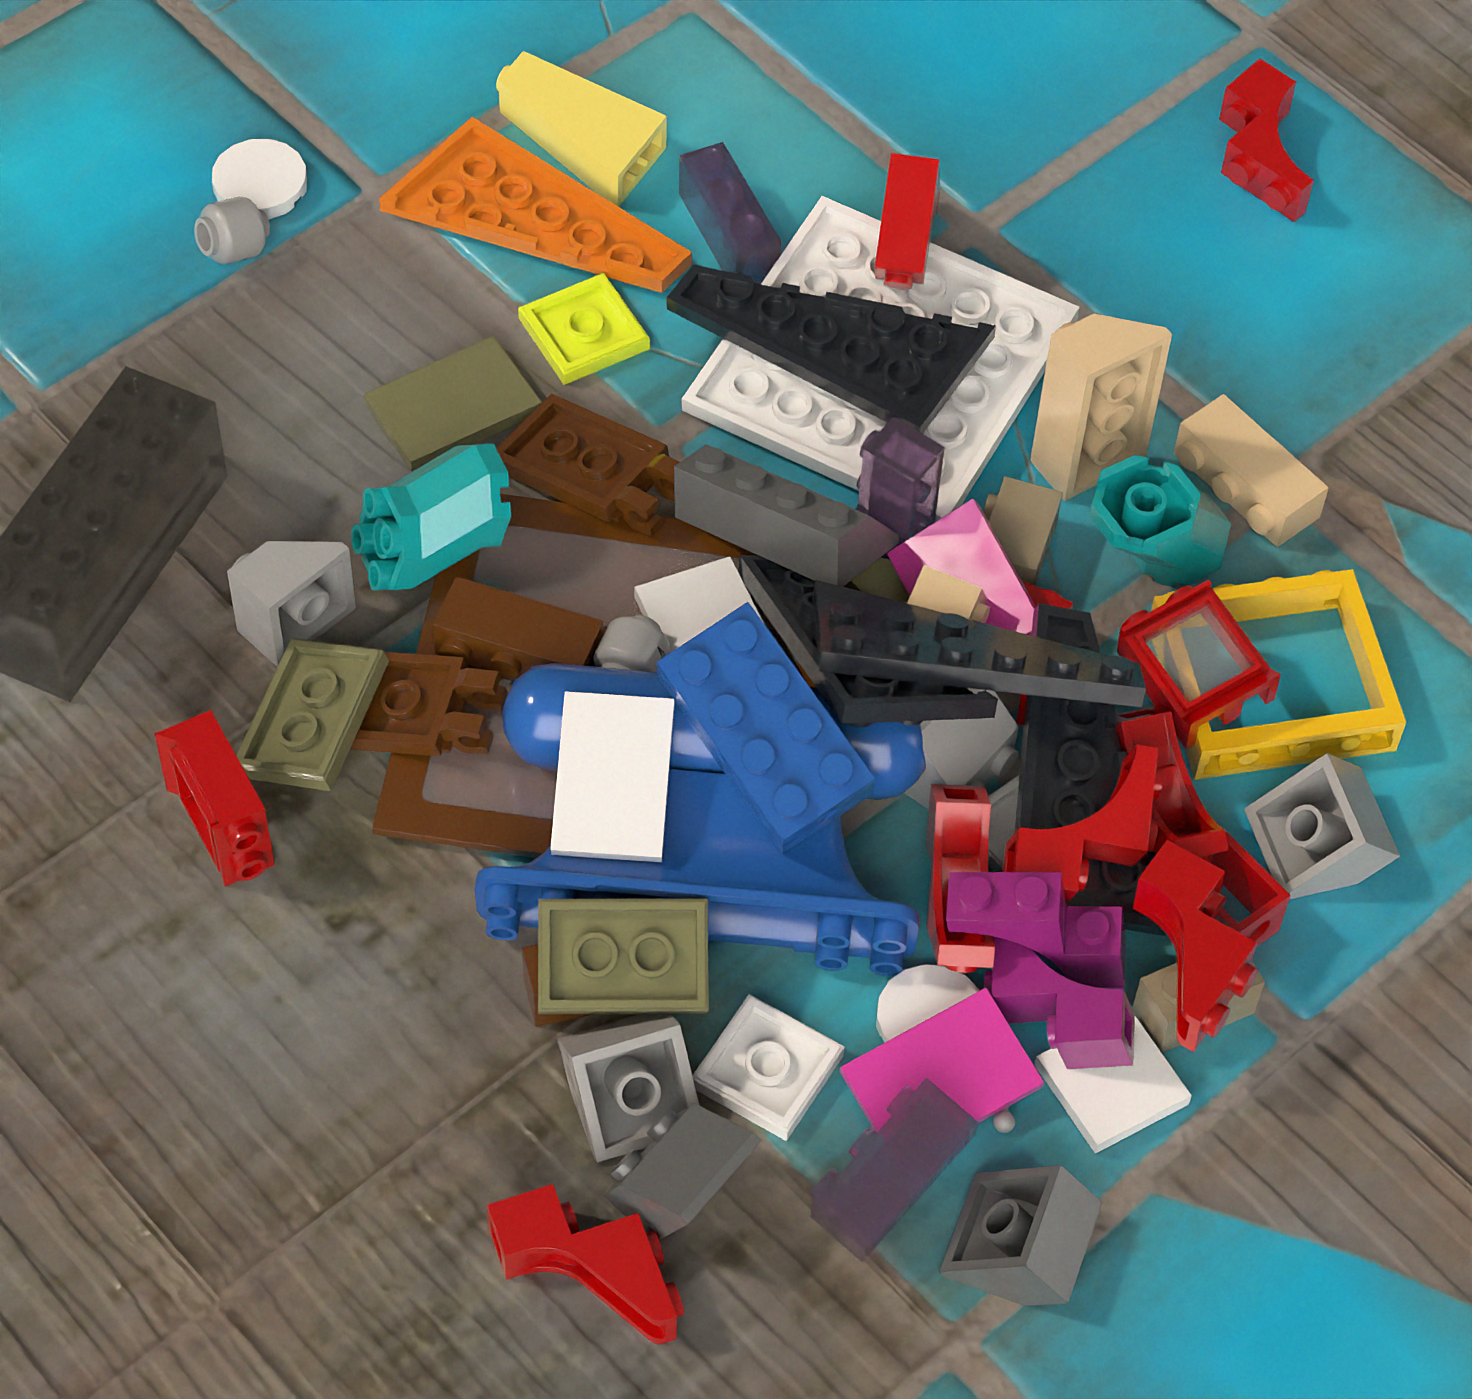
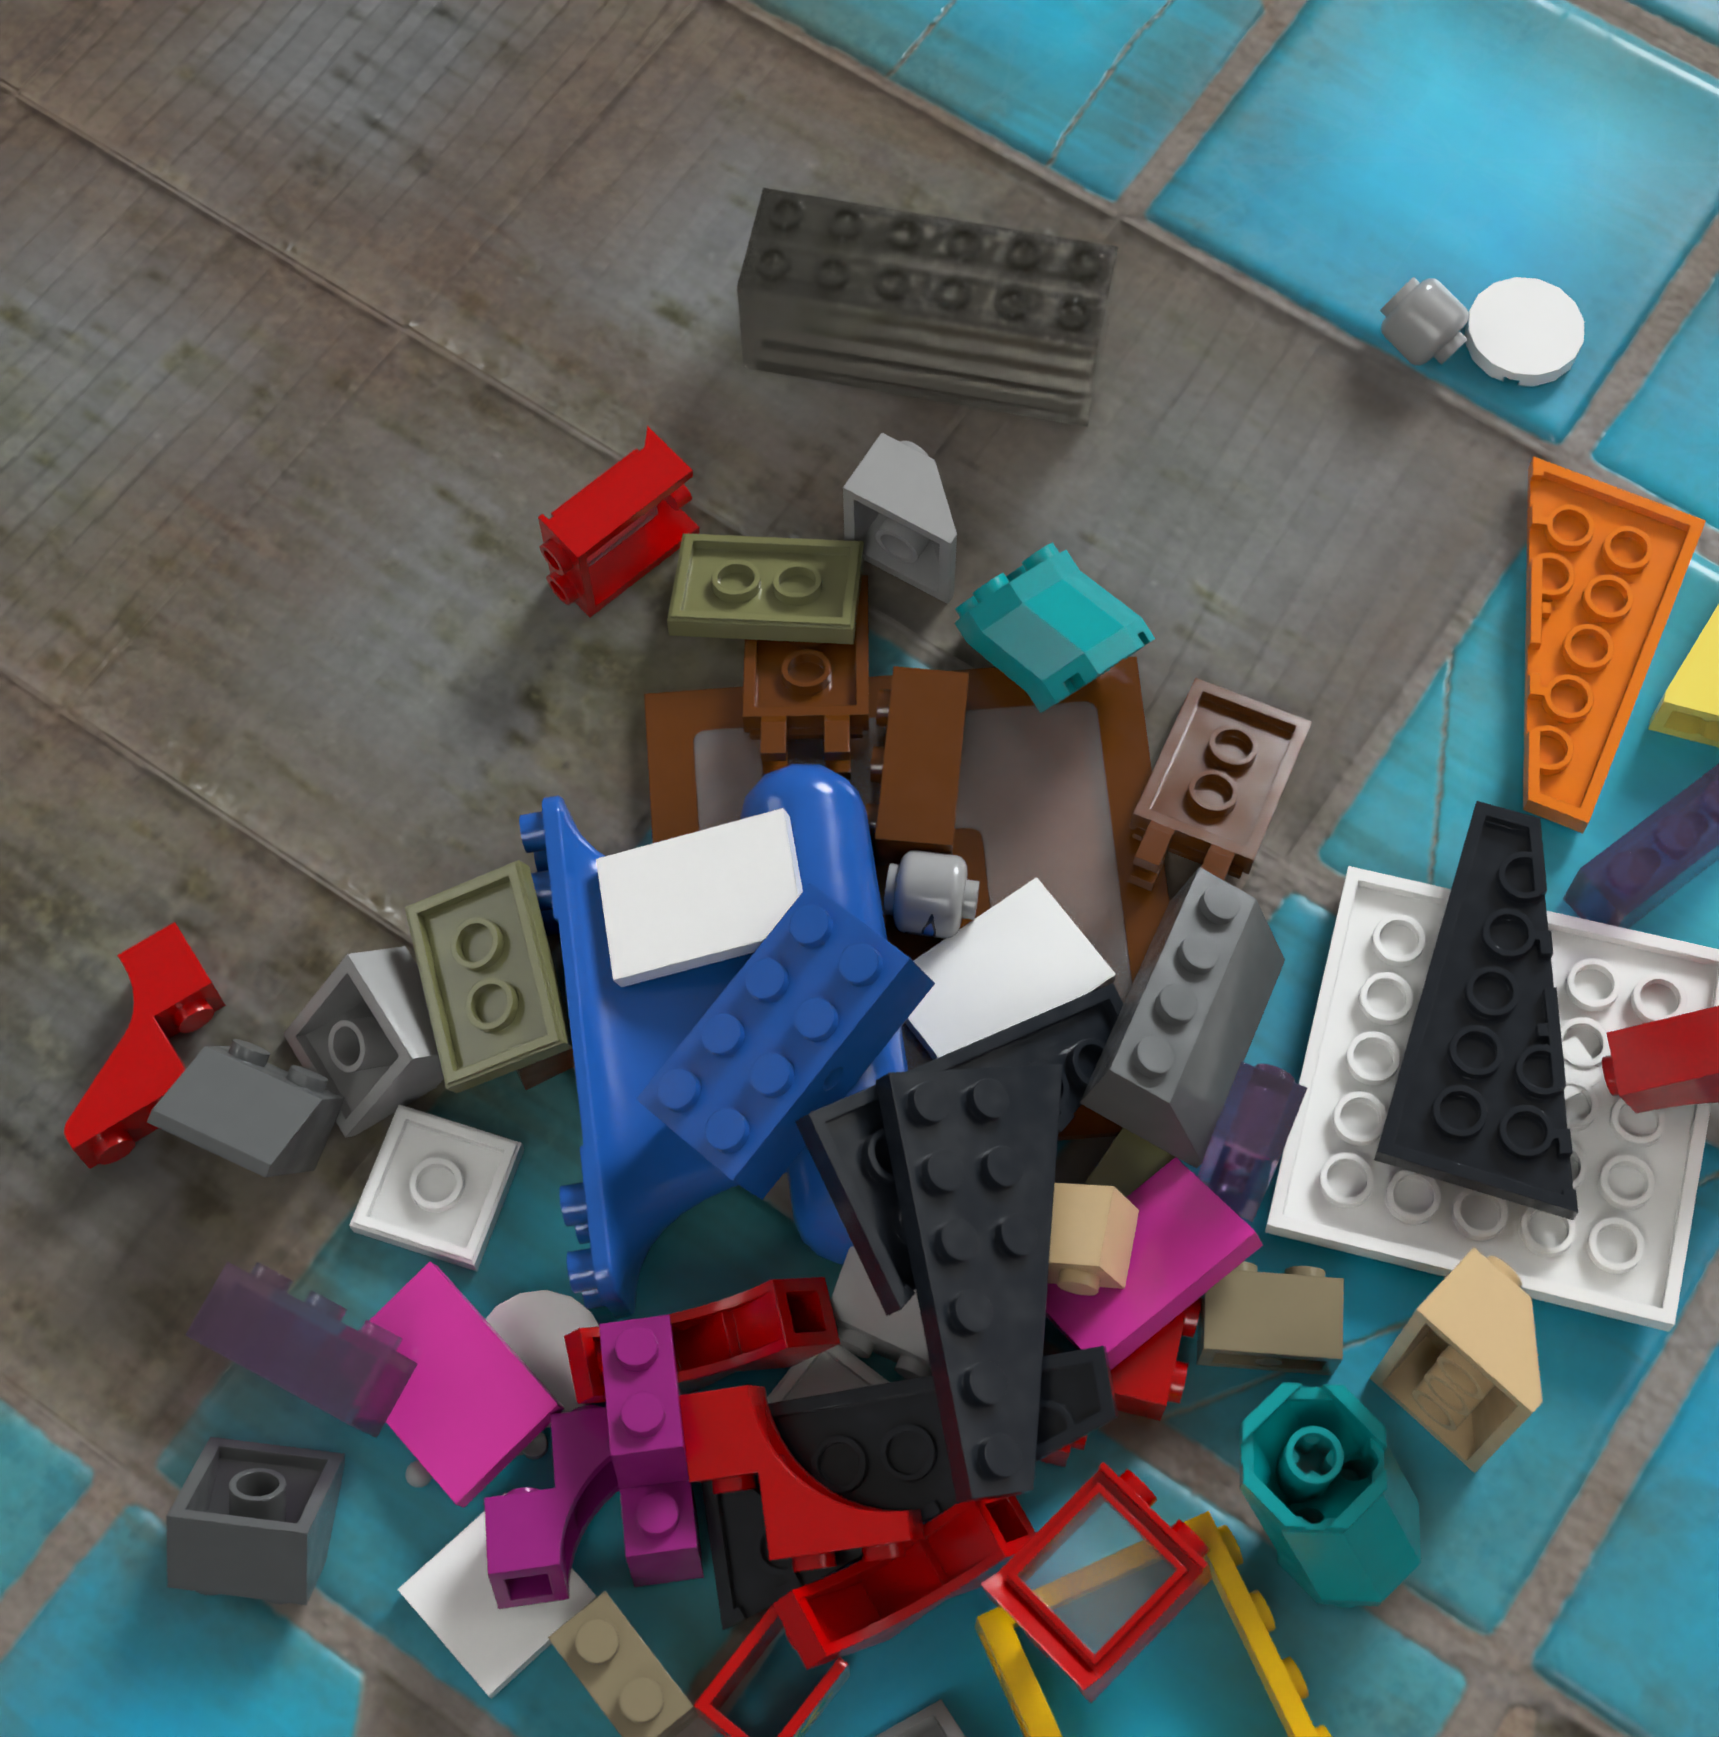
camera: 80 degrees right, 10 degrees up
olive tile [364,336,542,472] -> none
neon yellow tile [518,273,650,385] -> none
red arch [1133,840,1258,1052] -> none
tan brick [1174,394,1329,548] -> none

